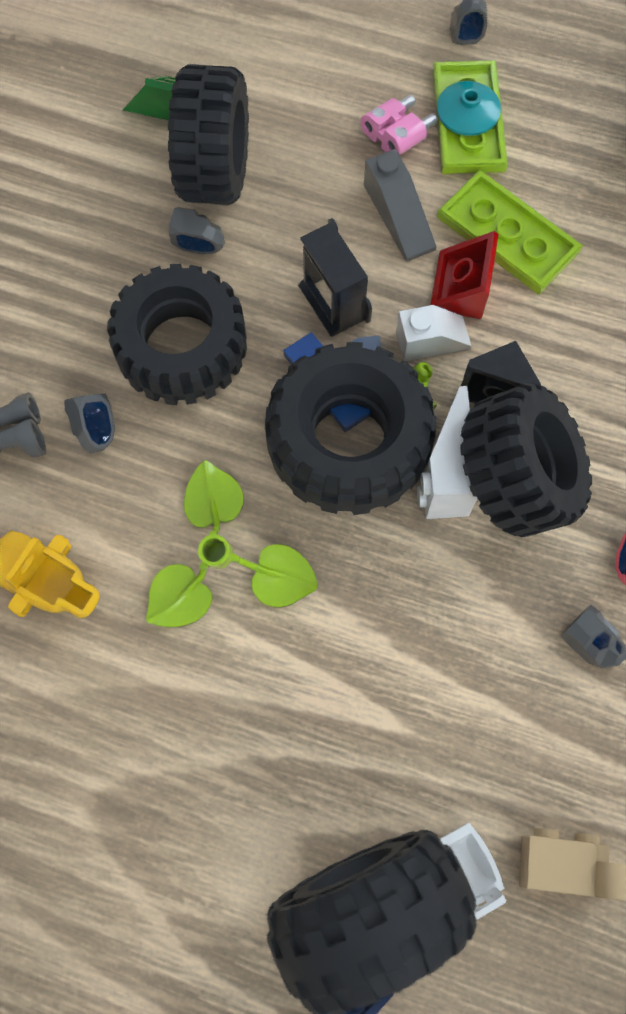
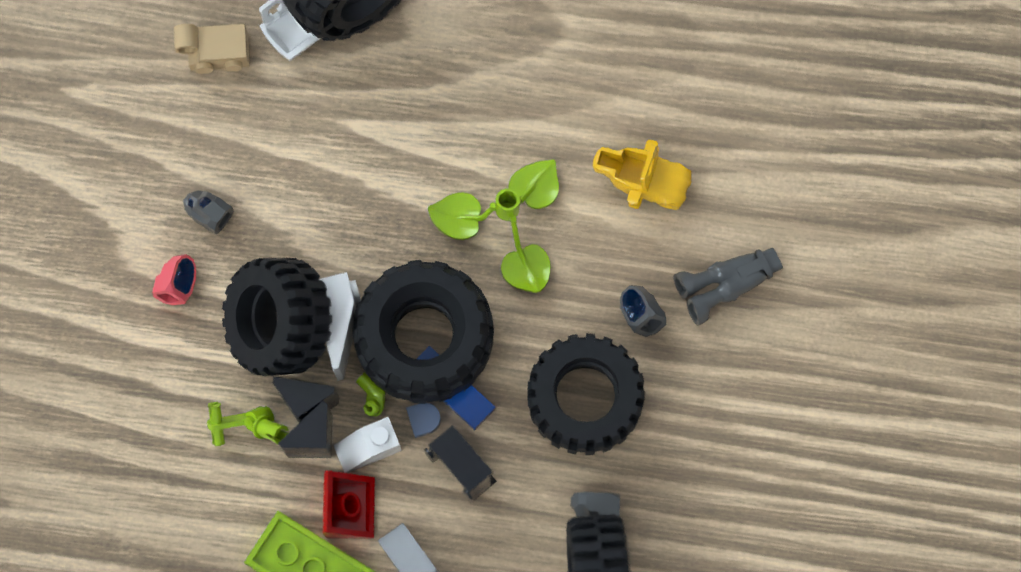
camera: 170 degrees right, 5 degrees up
none -> lime pin [207,402,289,446]
none -> black slope [278,400,333,458]

